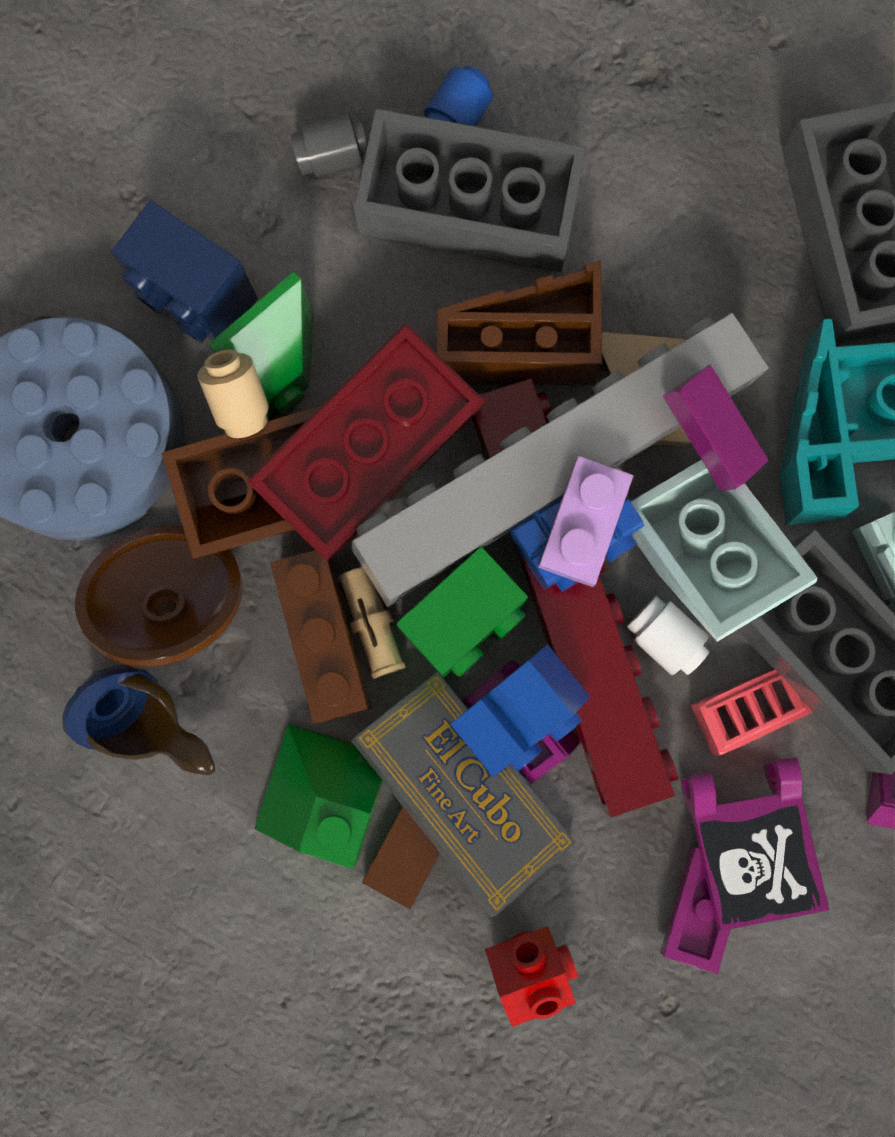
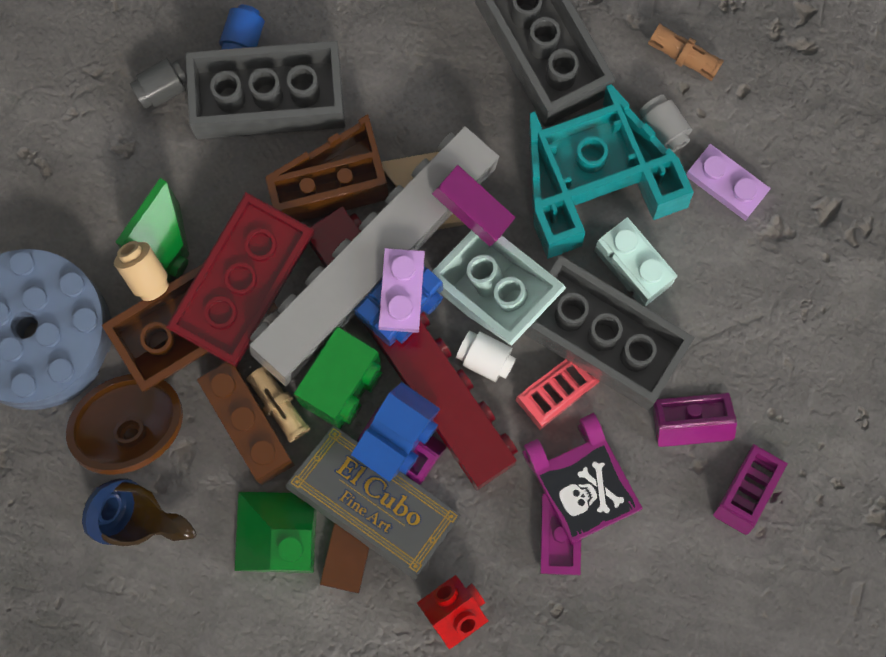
camera: 20 degrees left, 5 degrees down
dark blue brick [110,199,258,343] -> none

